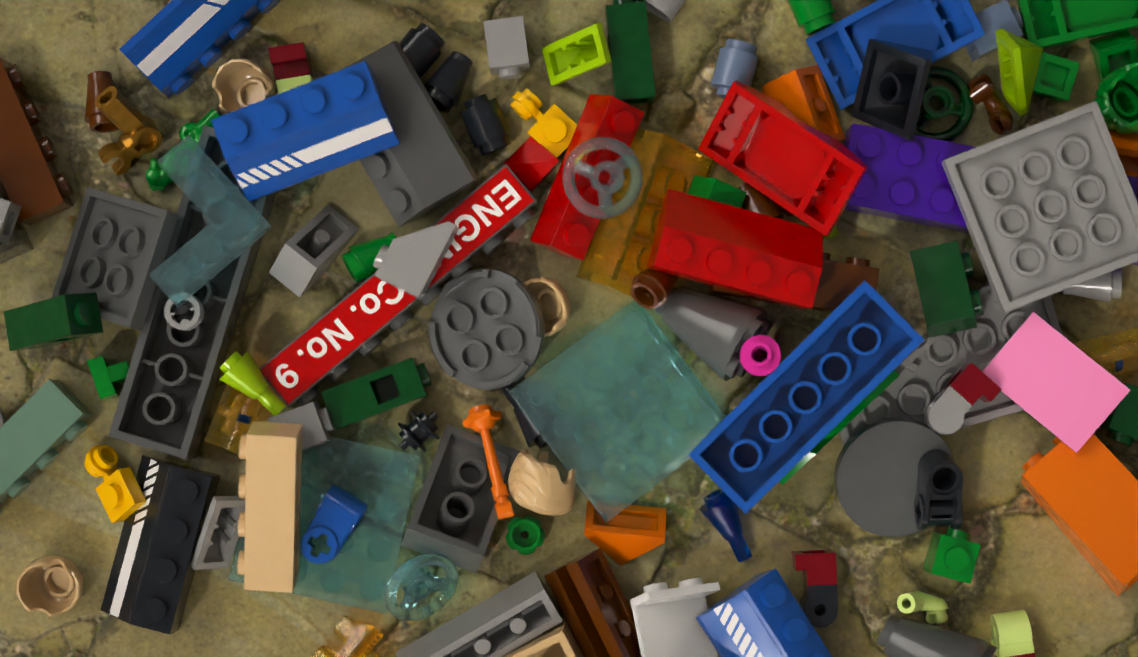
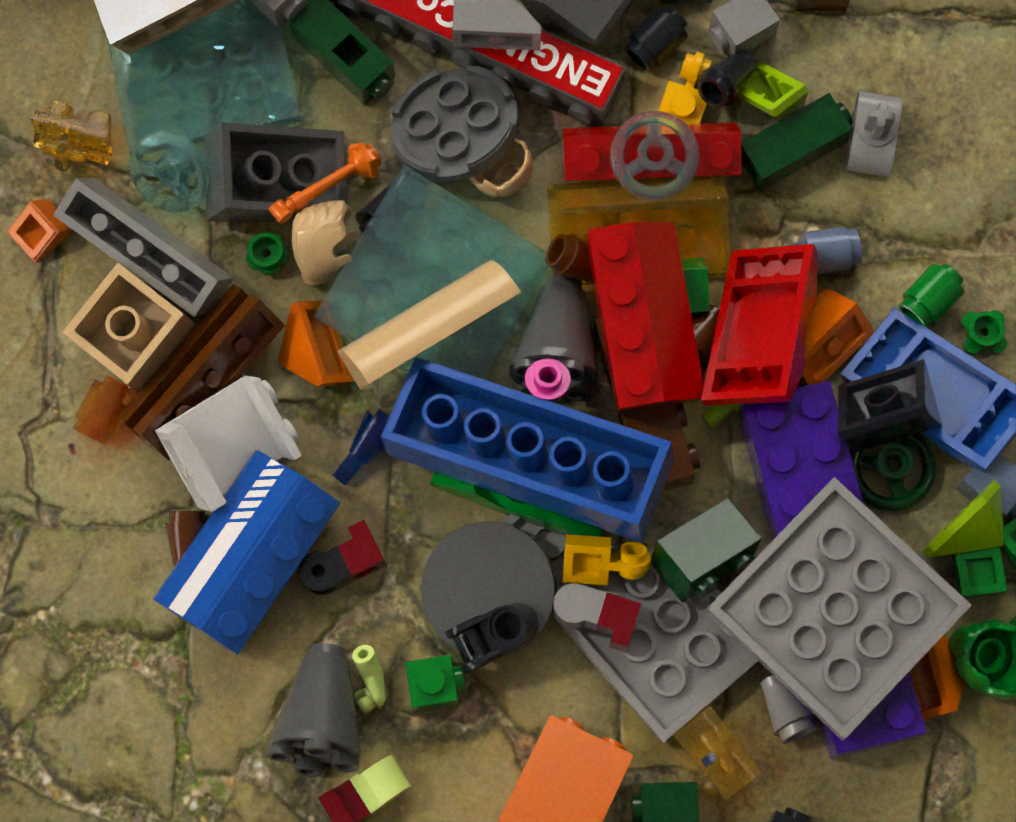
camera: 65 degrees right, 10 degrees down
blue piece [301,484,369,564] -> none
black wheel [398,410,440,452] -> none
red slope [503,136,559,192] -> none
reddish brown arm [968,74,1013,135] -> none
bright pink tile [982,312,1130,453] -> none
none -> tan brick [337,260,521,390]
none -> yellow plate [562,534,651,585]
none -> black cone [697,50,757,108]

